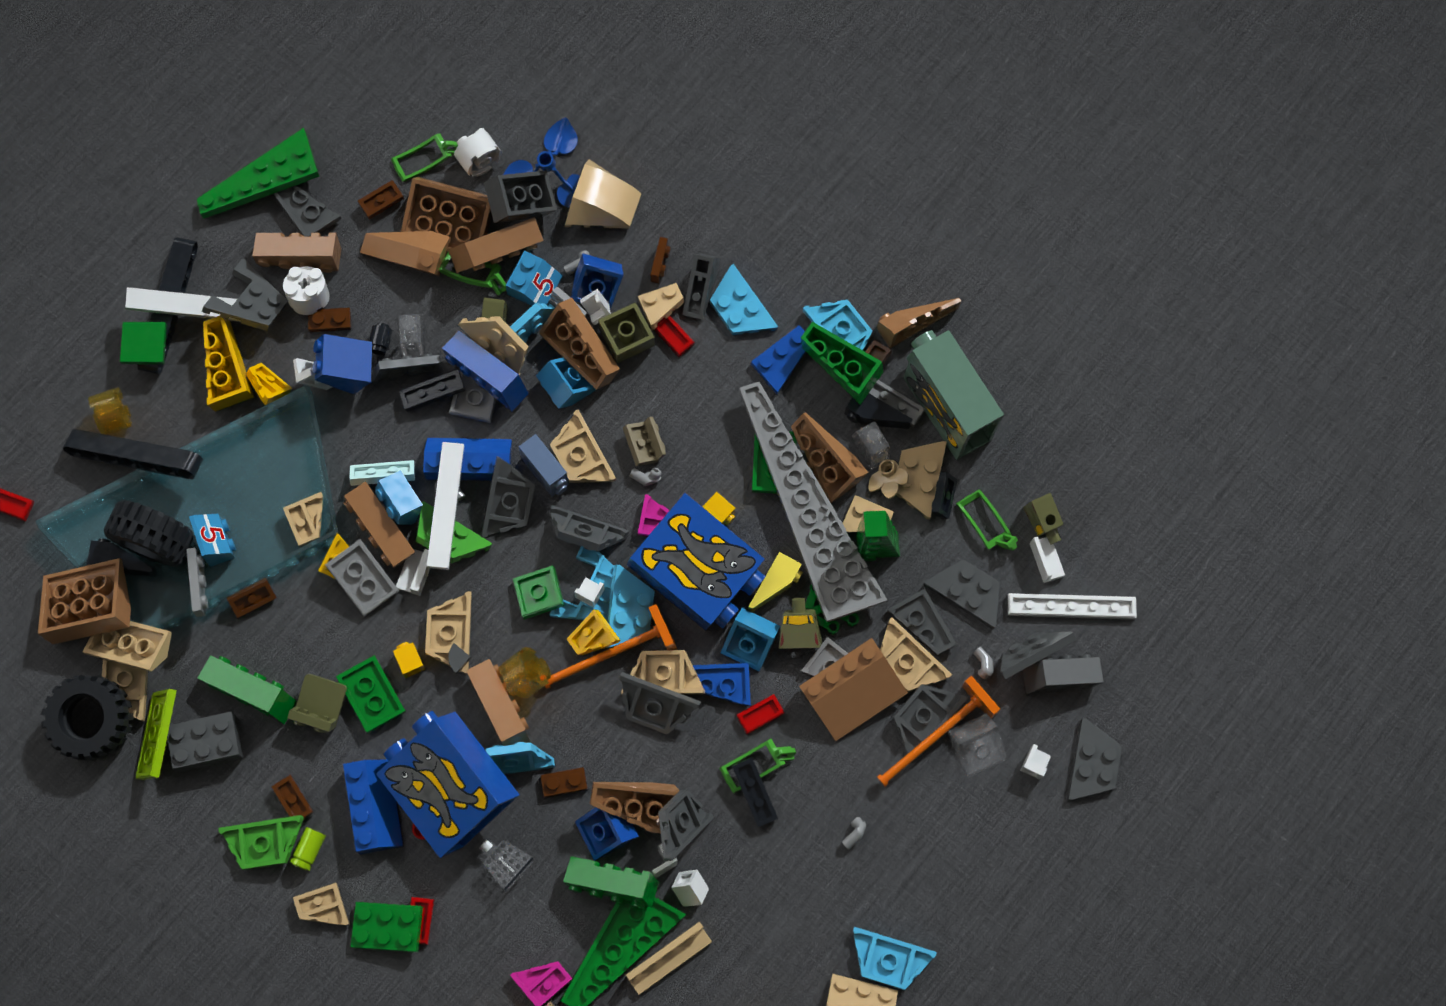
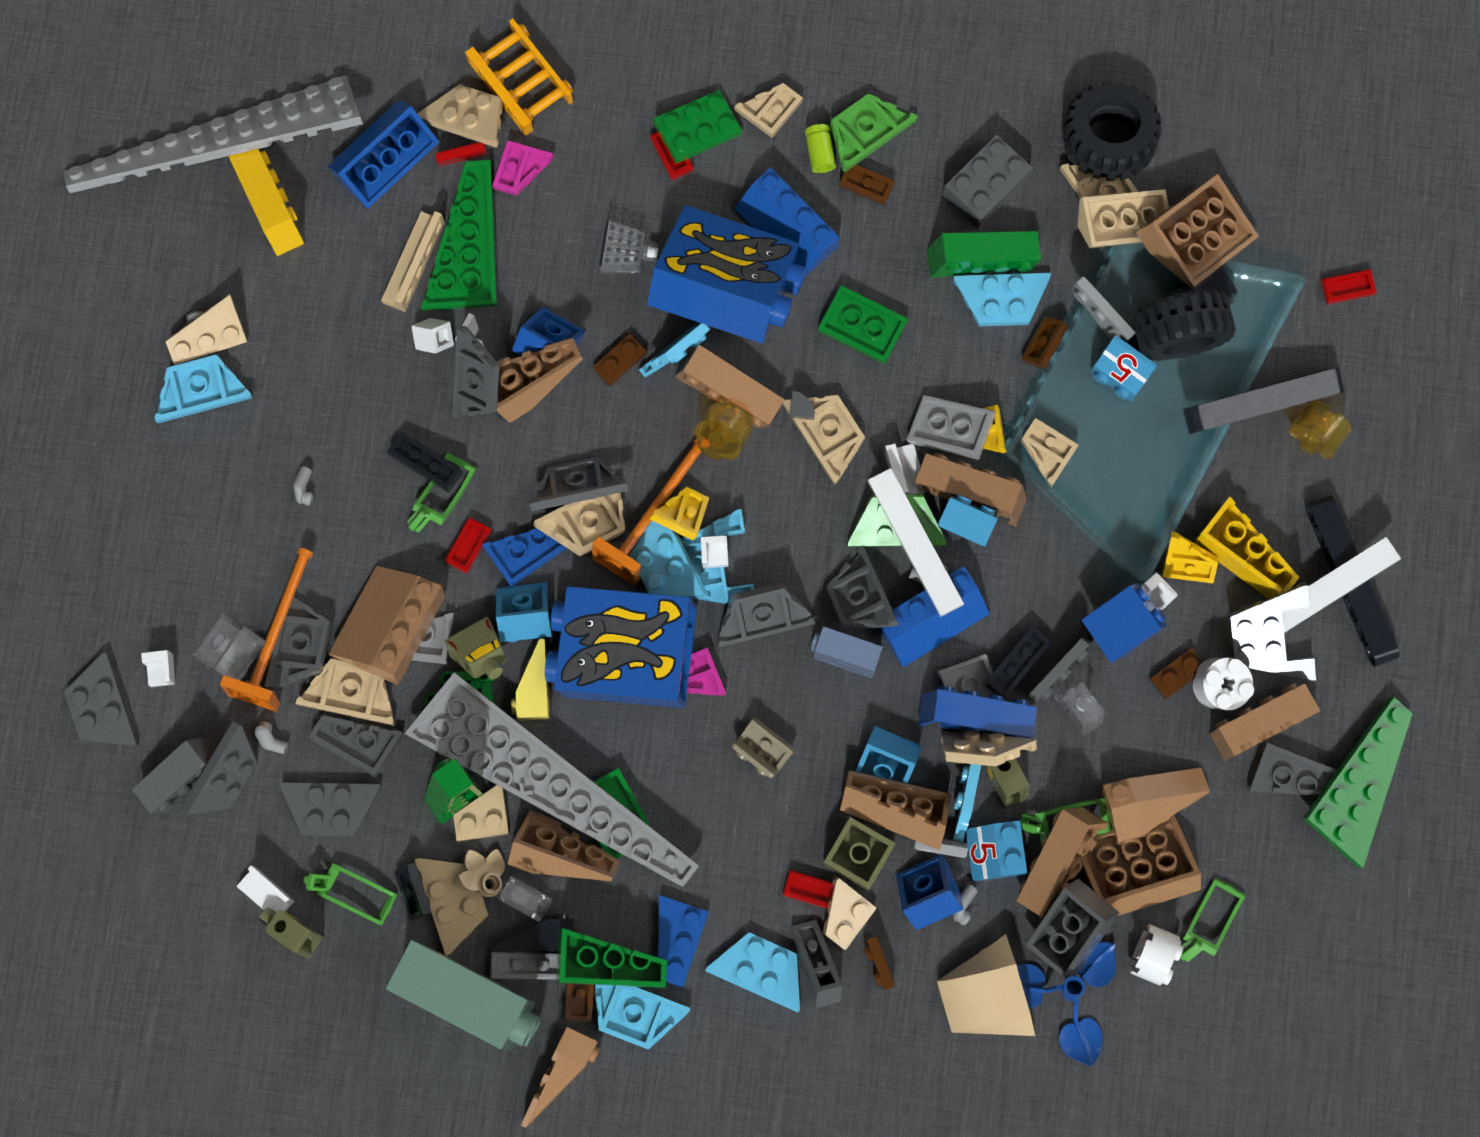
camera: 155 degrees right, 5 degrees up
green tile [120,322,167,364] -> none
lime tile [135,689,177,780] -> none
olive bracket [288,674,347,733] -> none
light aqua plate [350,460,415,486] -> none
reddish brown plate [358,180,404,220] -> none
black brick [369,323,393,355] -> none
yellow brick [393,642,425,678] -> none
green tile [513,565,564,620] -> none
tan wing [550,410,616,483] -> none
green wedge [563,856,659,909] -> none
white panel [580,289,611,325] -> none
light grey arm [629,468,662,486] -> none
yellow brick [703,492,736,526] -> none
white tile [1007,593,1137,619] -> none
none -> medium azure wing [953,273,1051,326]

